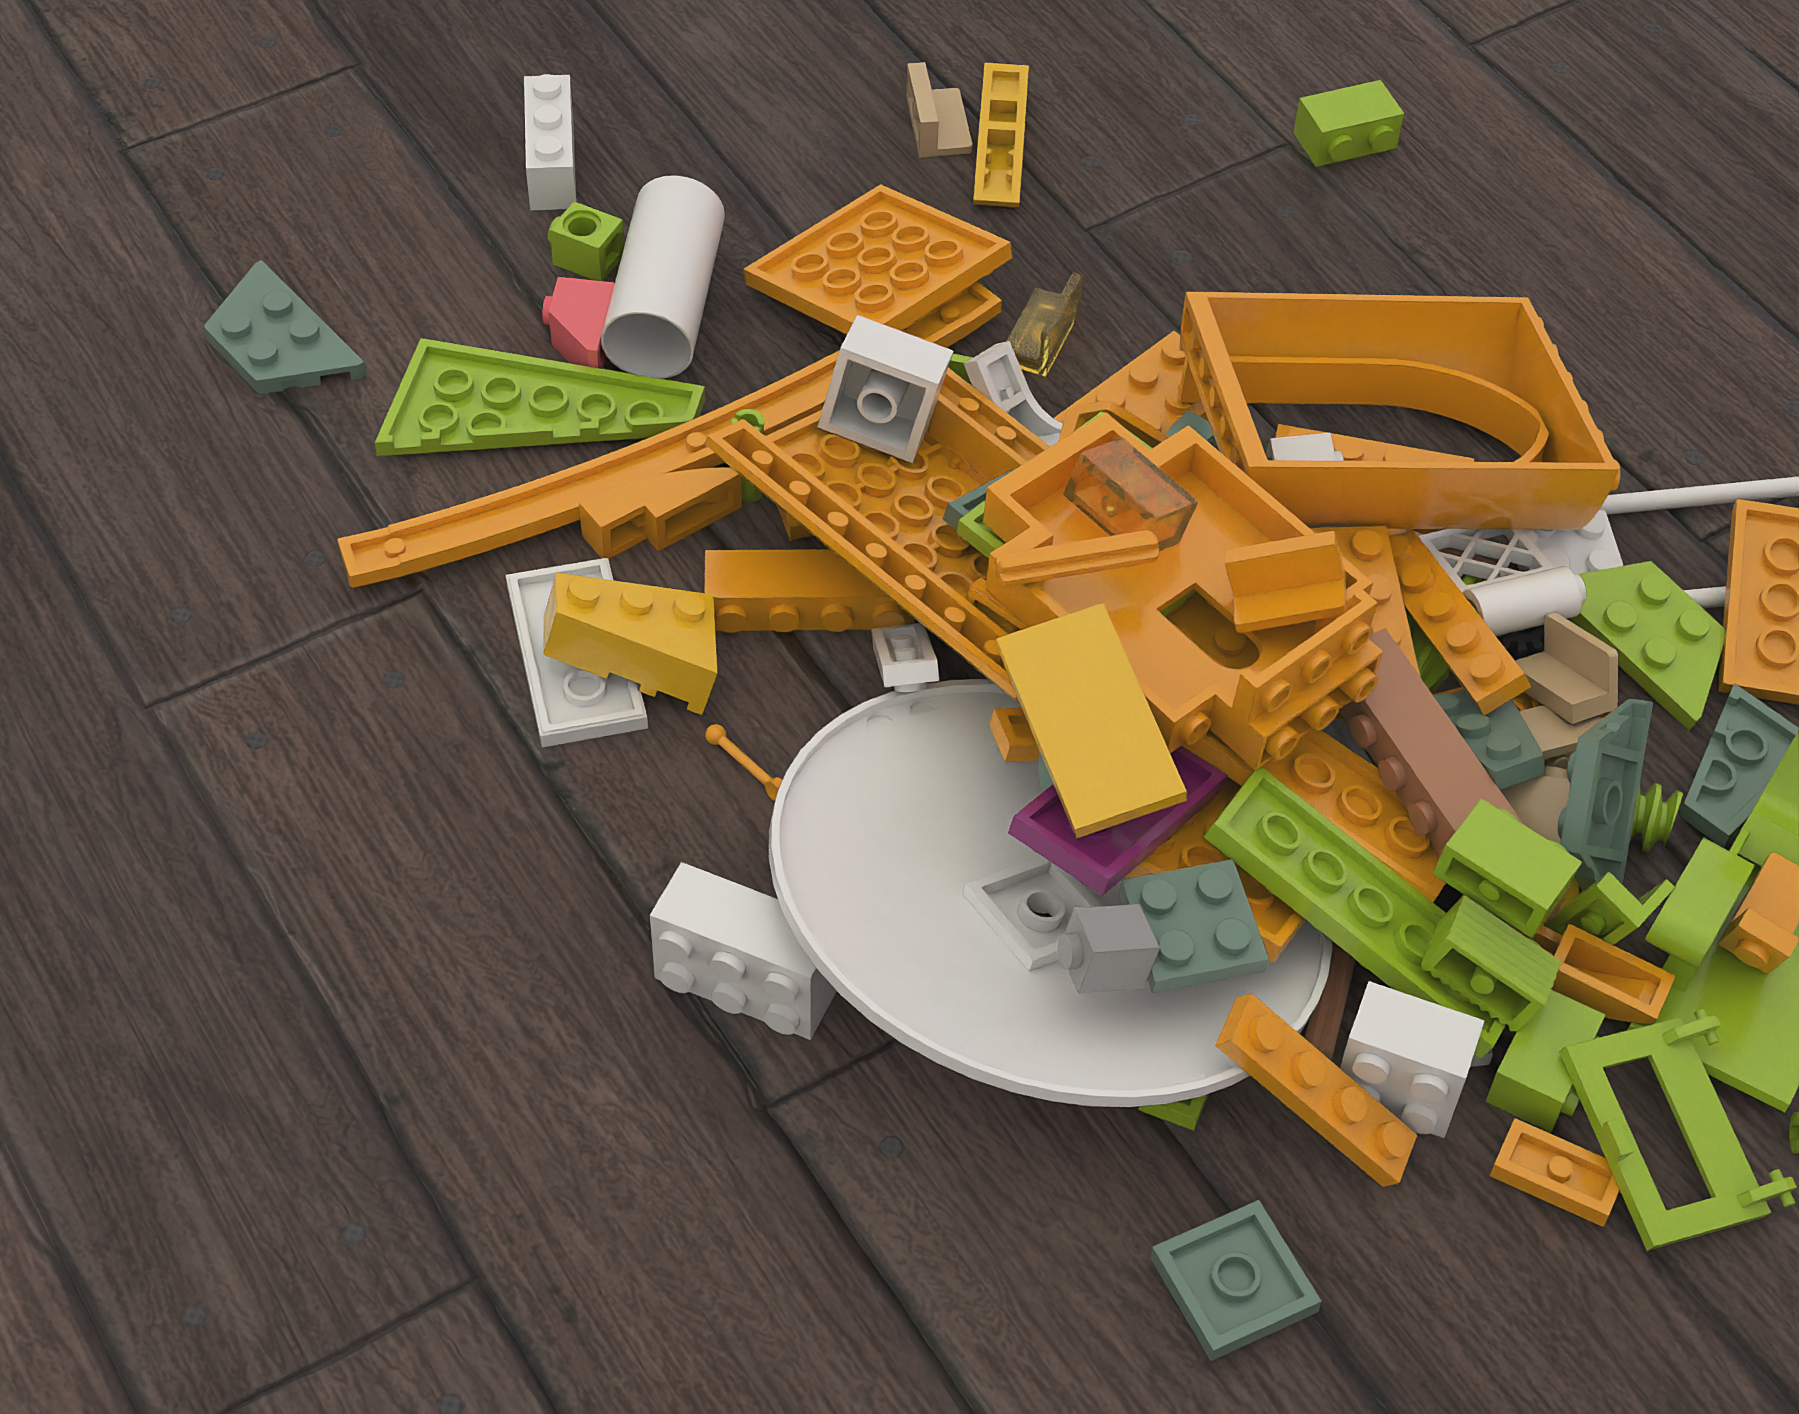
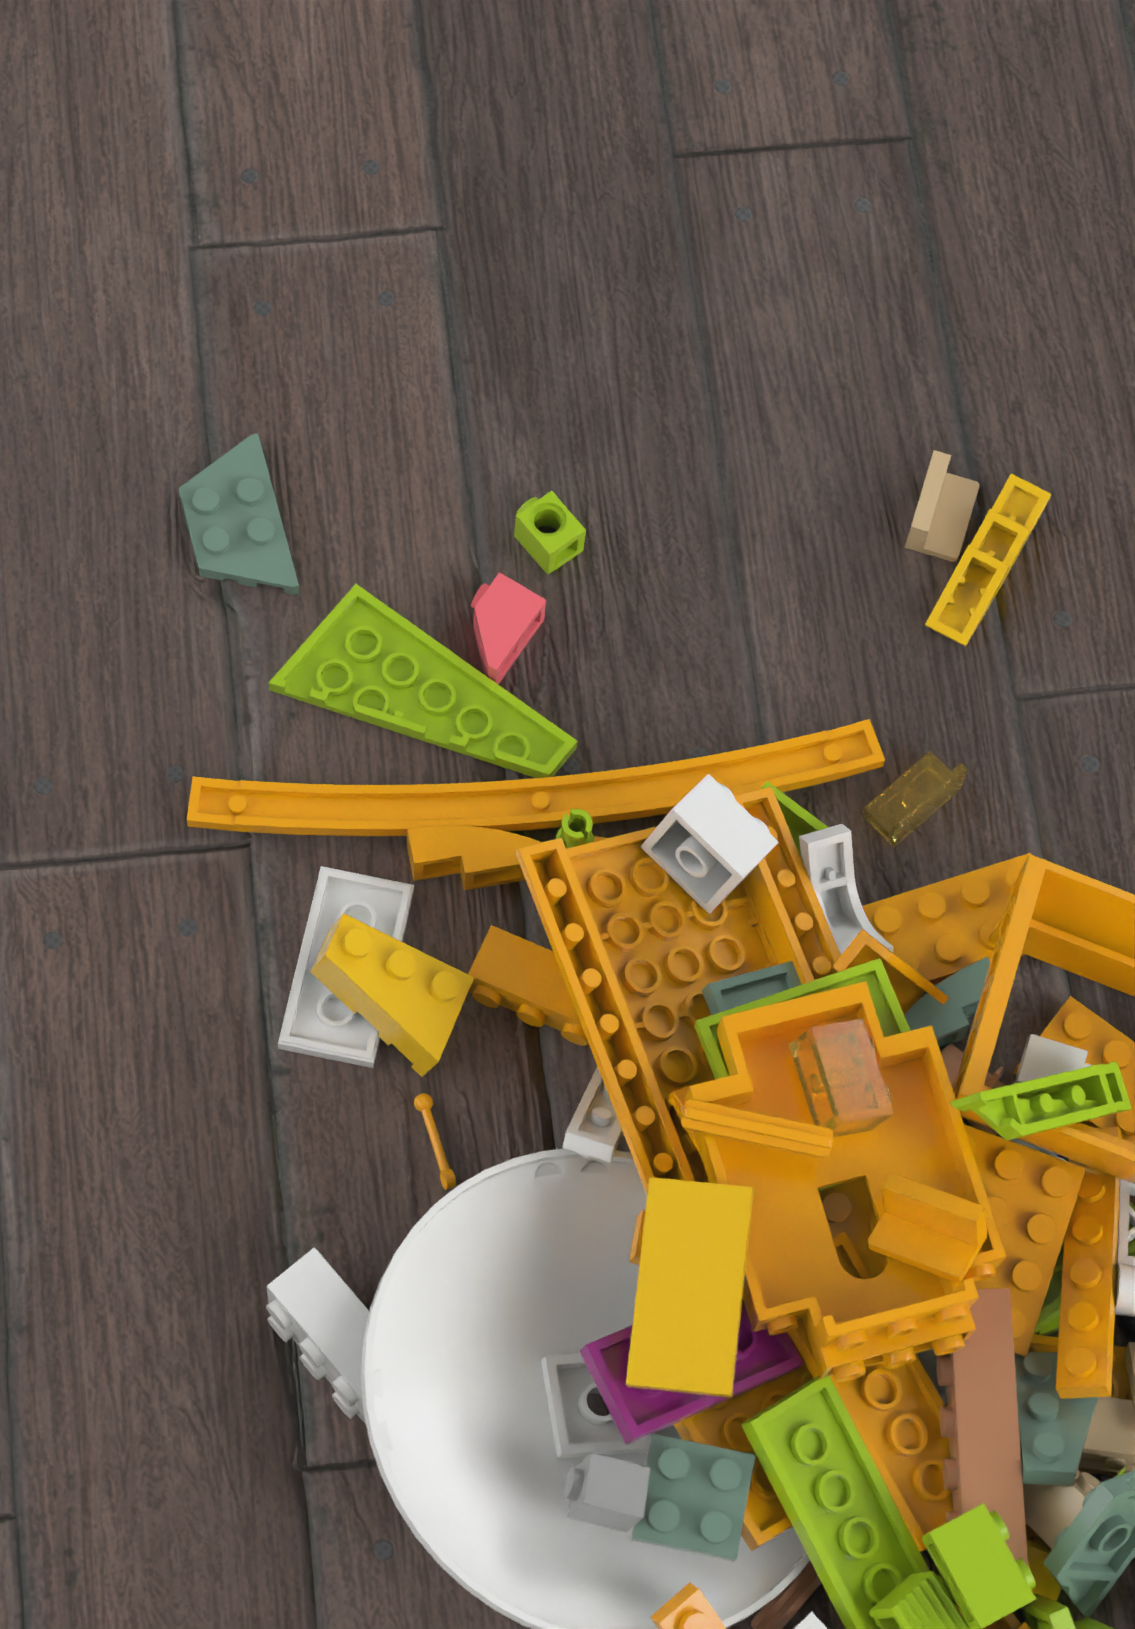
camera: 20 degrees right, 15 degrees up
white brick [524,74,576,211] -> none
white piece [601,176,725,379] -> none
light orange plate [743,184,1012,335] -> none
none -> lime wedge [950,1061,1132,1141]

